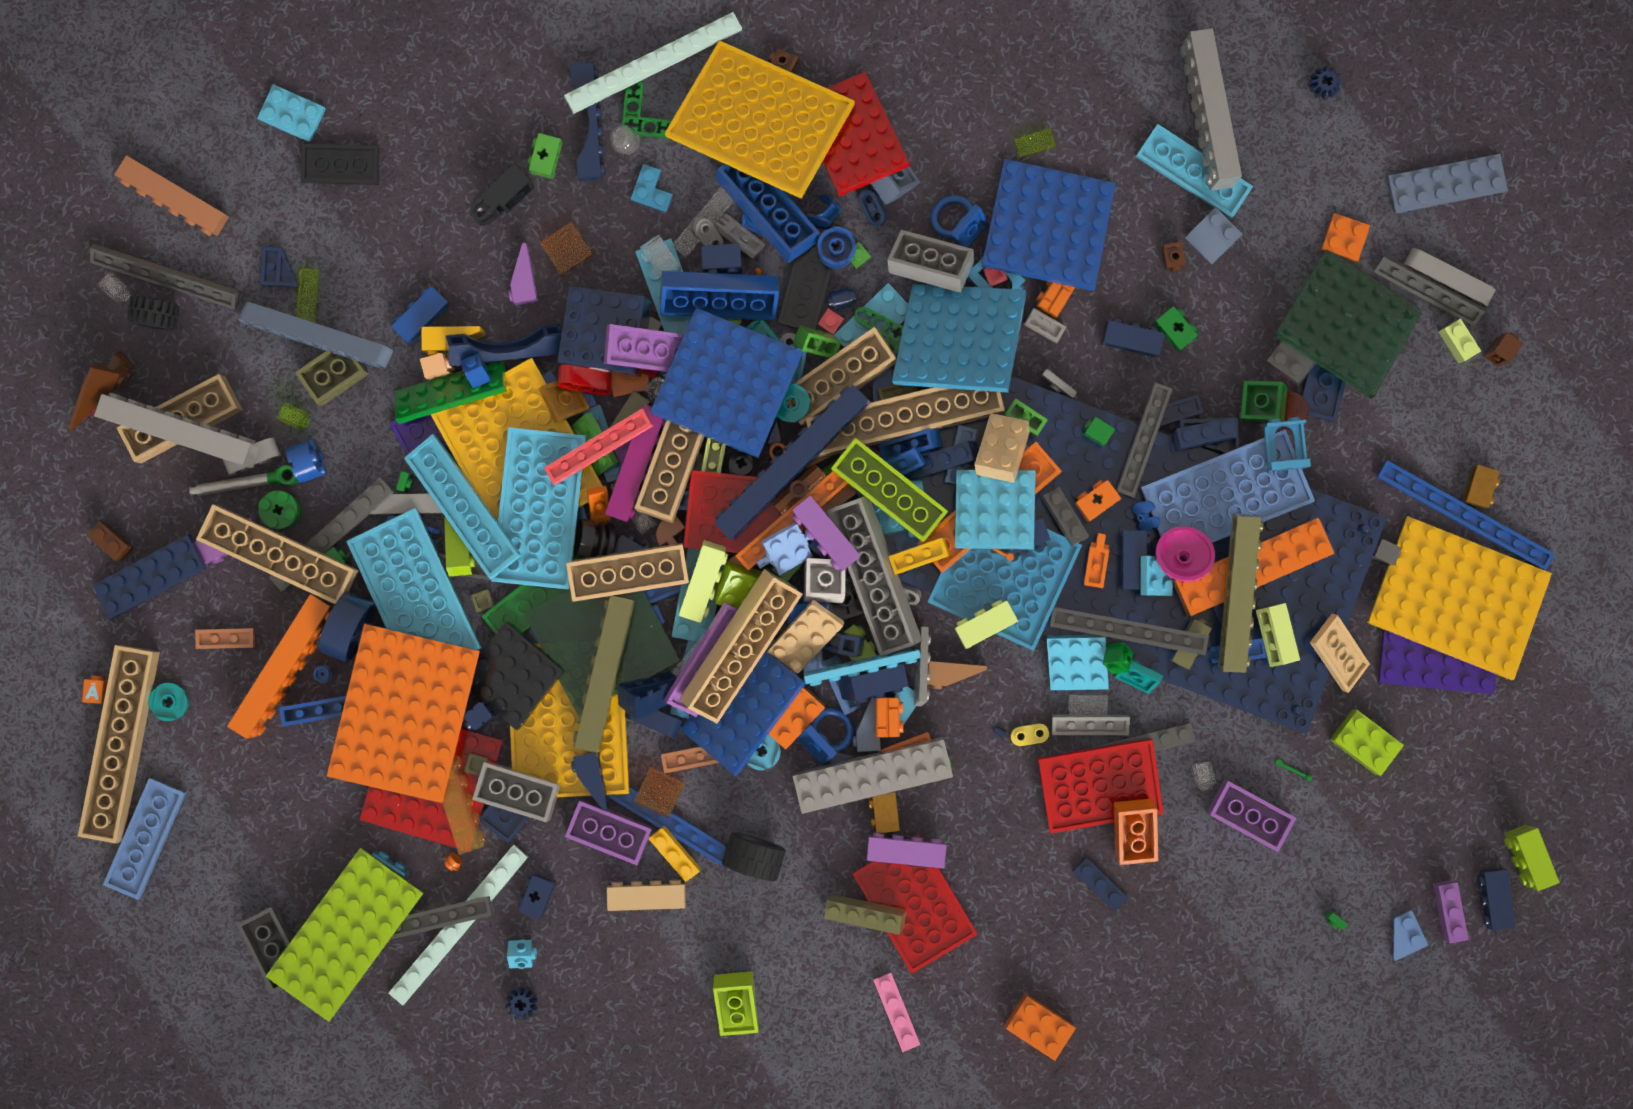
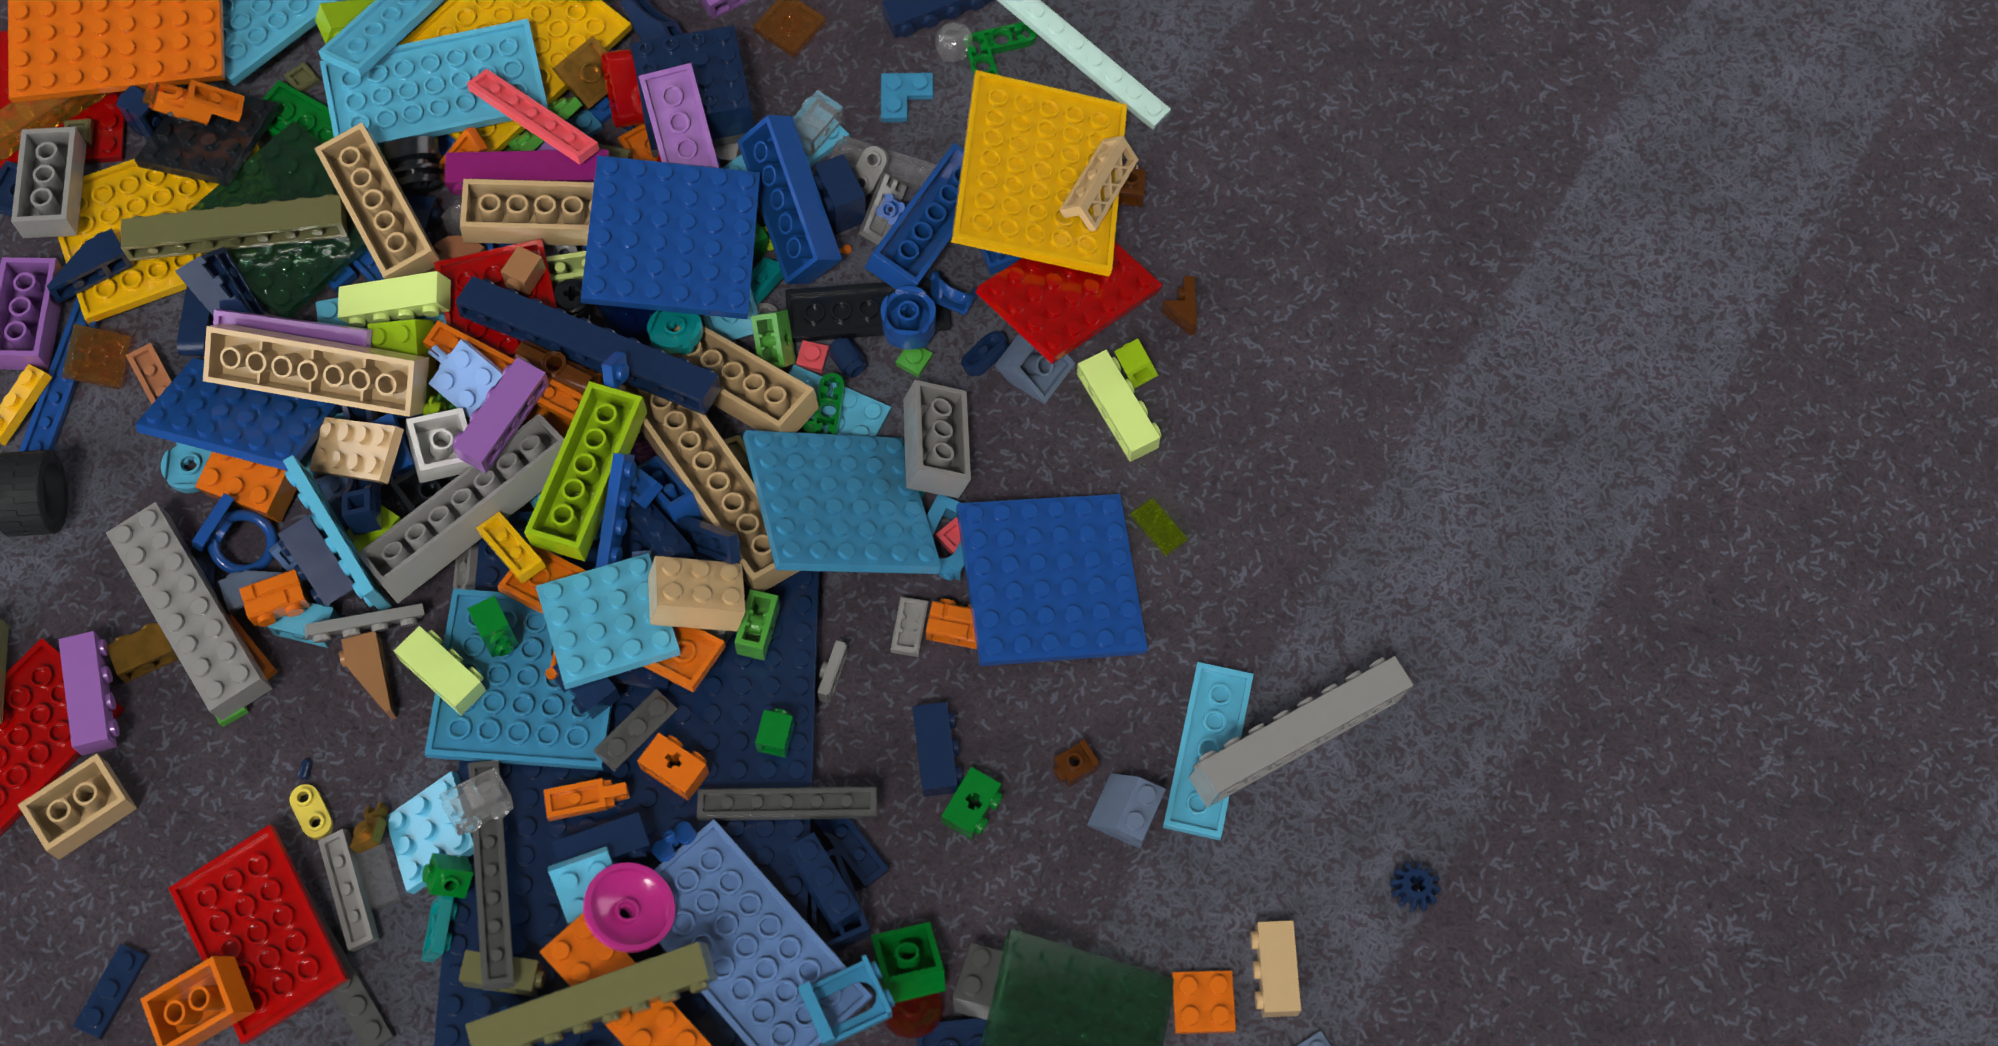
camera: 70 degrees right, 20 degrees down
blue tile [931,195,989,248] -> none
none -> tan brick [18,753,137,860]
none -> orange plate [142,80,245,125]
none -> pearl gold plate [350,801,389,854]
none -> lime plate [423,396,447,416]
none -> clear brick [439,767,514,836]
none -> green brick [467,596,519,658]
none -> medium nougat brick [501,246,546,295]
none -> blue plate [596,453,636,568]
none -> blue plate [602,351,629,389]
none -> dark blue plate [677,516,741,565]
none -> blue plate [876,193,906,225]
none -> tan fence [1059,136,1139,231]
none -> yellowish green brick [1077,350,1162,462]
none -> lime brick [1114,338,1159,389]
none -> reddish brown slope [1162,276,1197,335]
none -> tan brick [1250,921,1301,1017]

